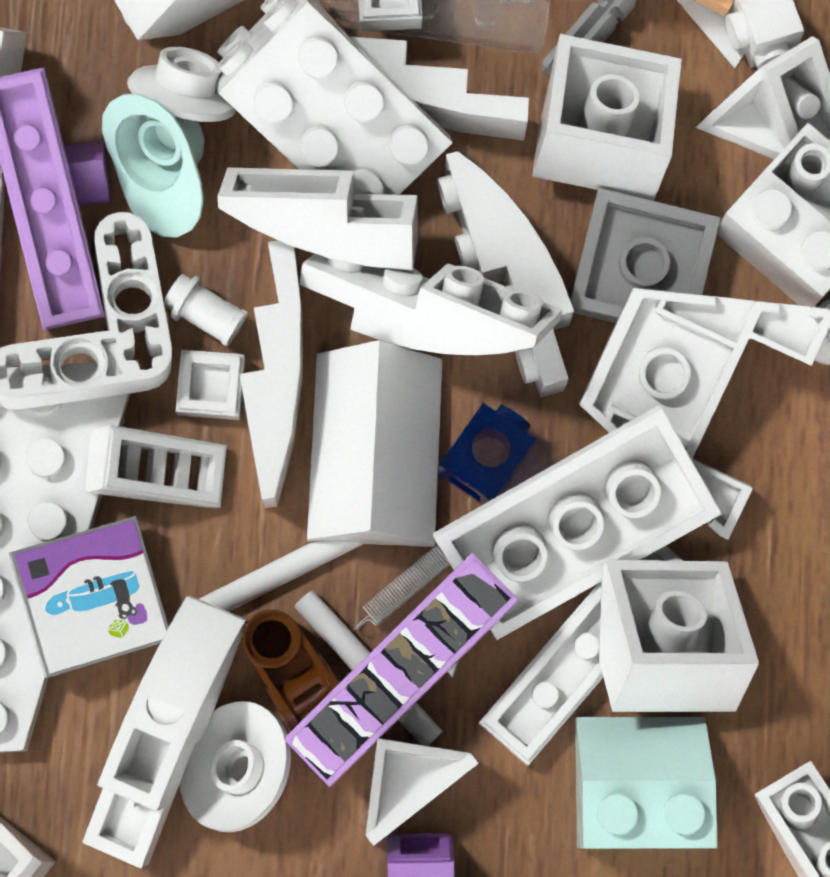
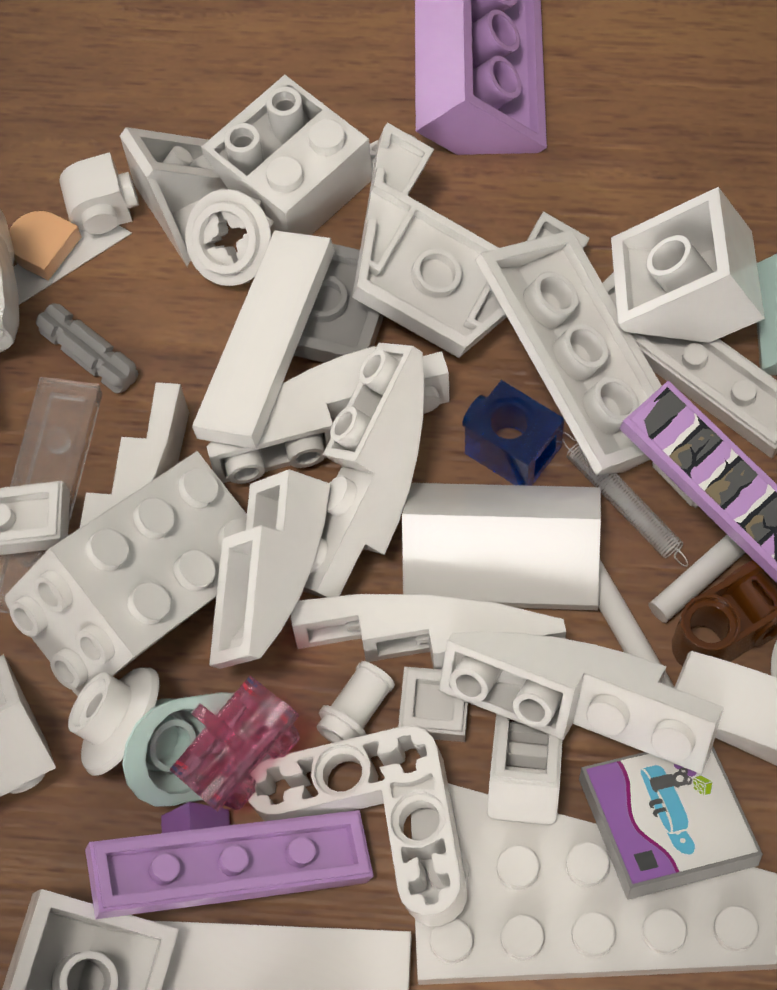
camera: 80 degrees left, 15 degrees down
white slope [532,34,682,201] -> none
none -> clear pink hips [169,675,300,812]
none -> white gear [185,189,274,286]
none -> white tile [192,230,335,449]
none -> white slope [439,631,724,774]

